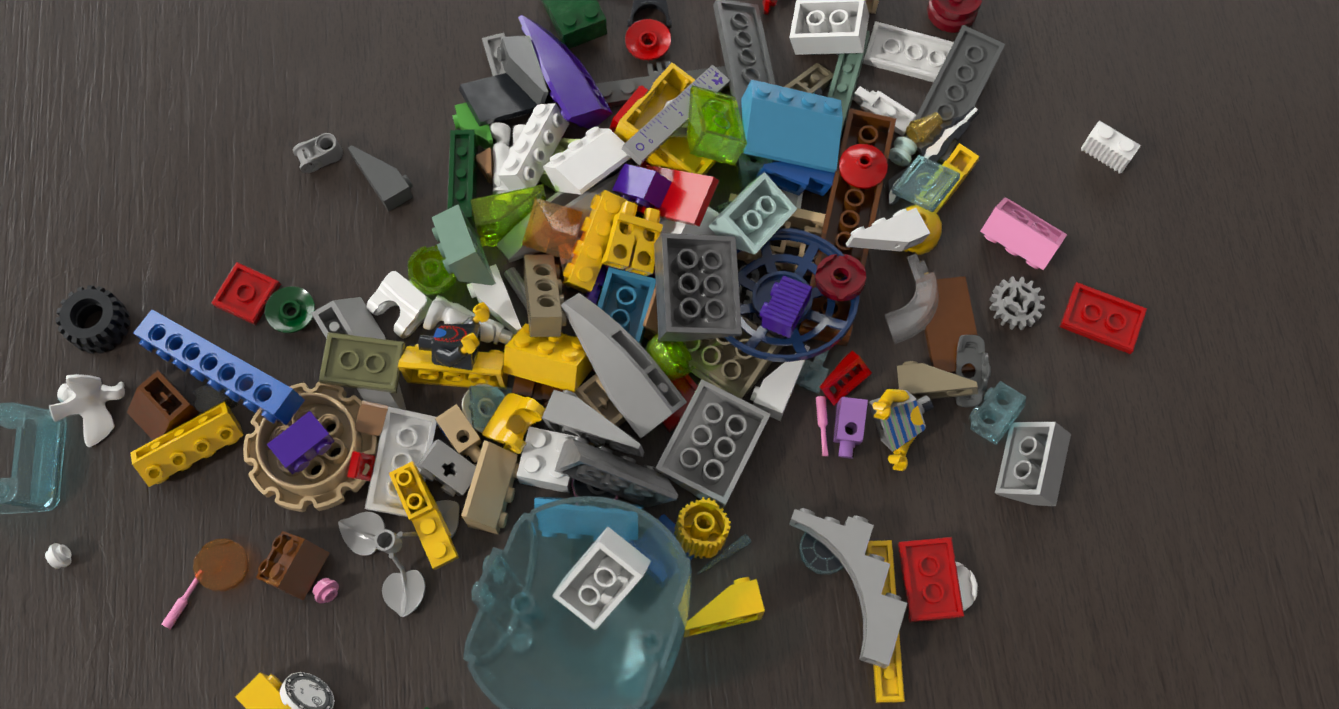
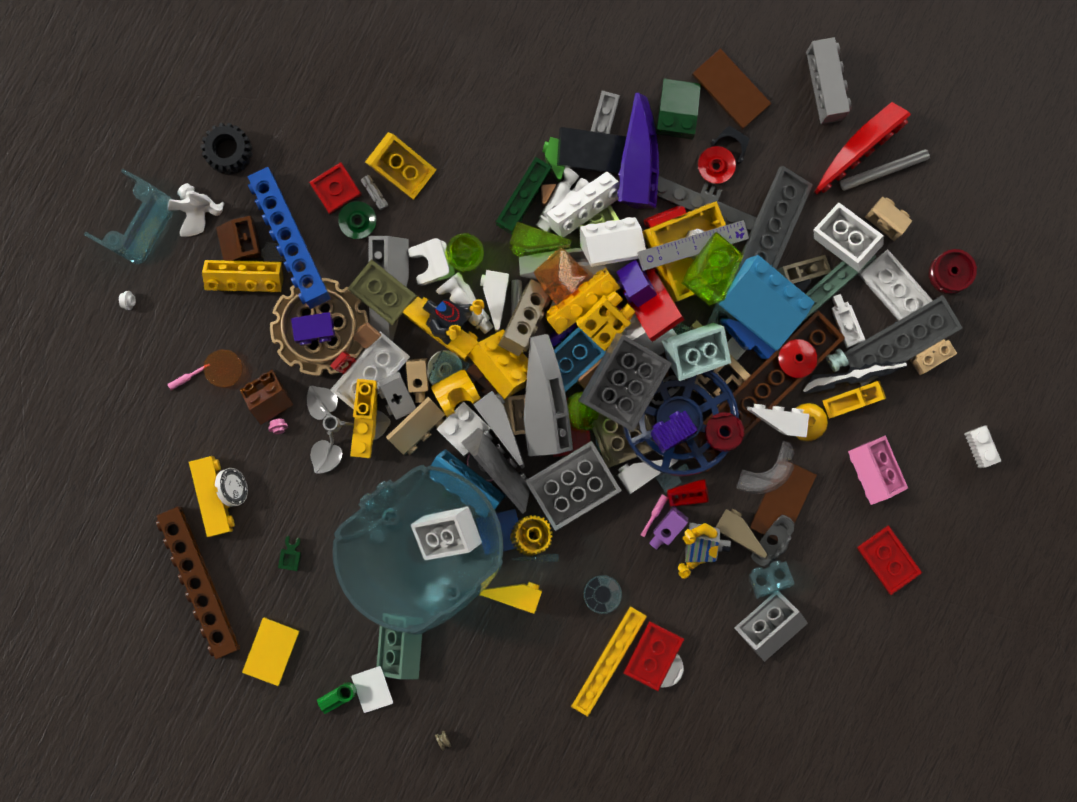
camera: 30 degrees right, 15 degrees up
light grey piece [293,133,343,173] -> none
dark grey slope [348,145,413,212] -> none
sand green slope [432,205,496,286] -> none
slope [497,35,548,105] -> none
light grey arch [789,508,907,669] -> none
clear light blue tile [891,155,960,212] -> none
clear yellow cone [906,112,942,143] -> none
light grey gear [989,276,1045,330] -> none
none -> light grey axle [361,175,388,210]
none -> yellow slope [365,132,436,200]
none -> tan window [910,339,957,375]

